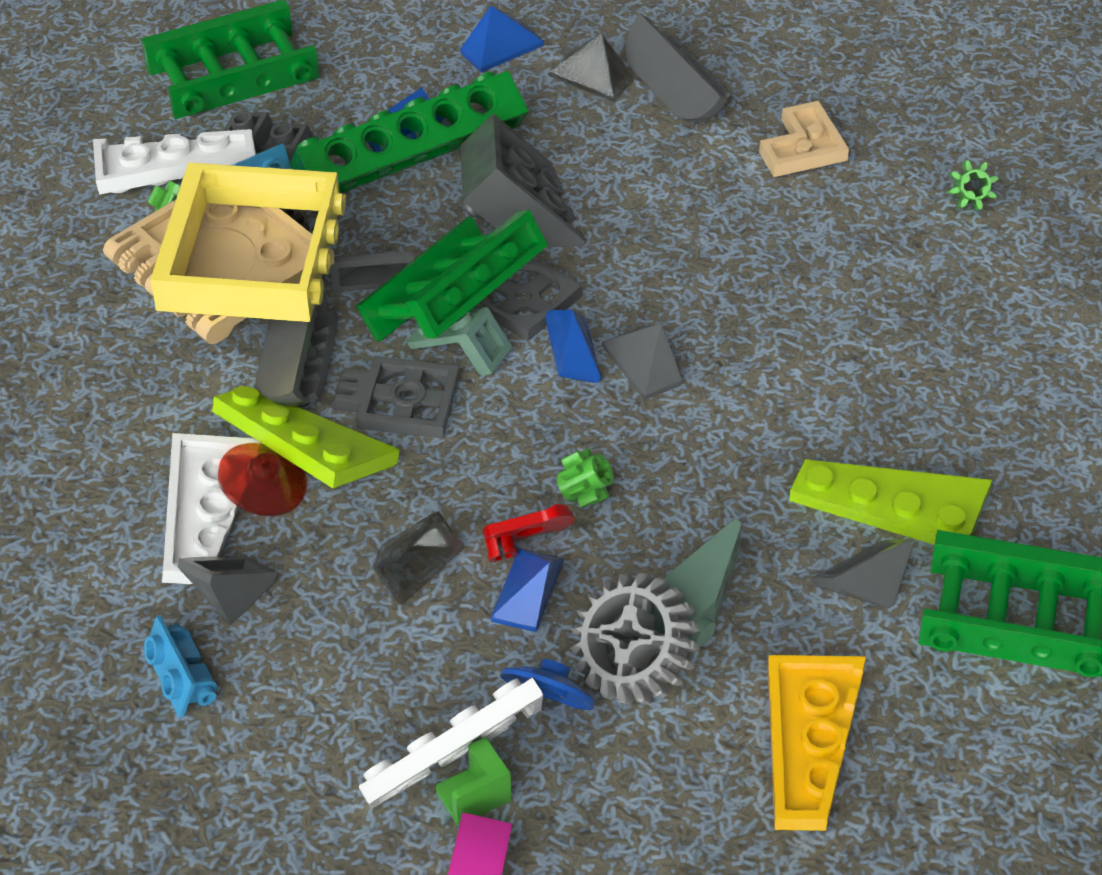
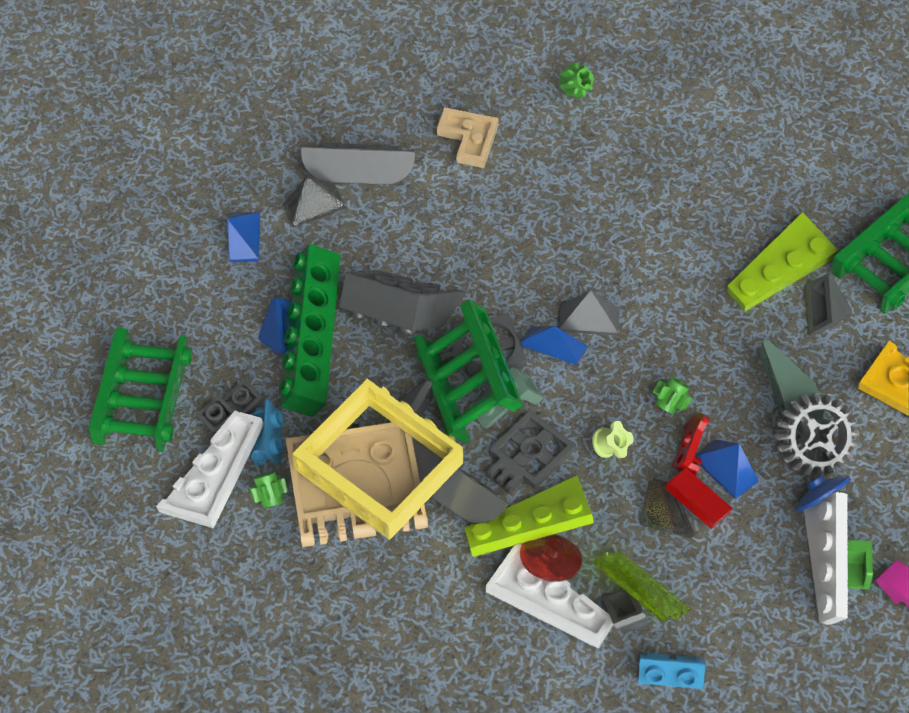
camera: 55 degrees left, 10 degrees up
none -> yellowish green brick [592,421,634,458]
none -> clear neon green piece [593,551,690,622]
none -> red tile [665,468,733,529]

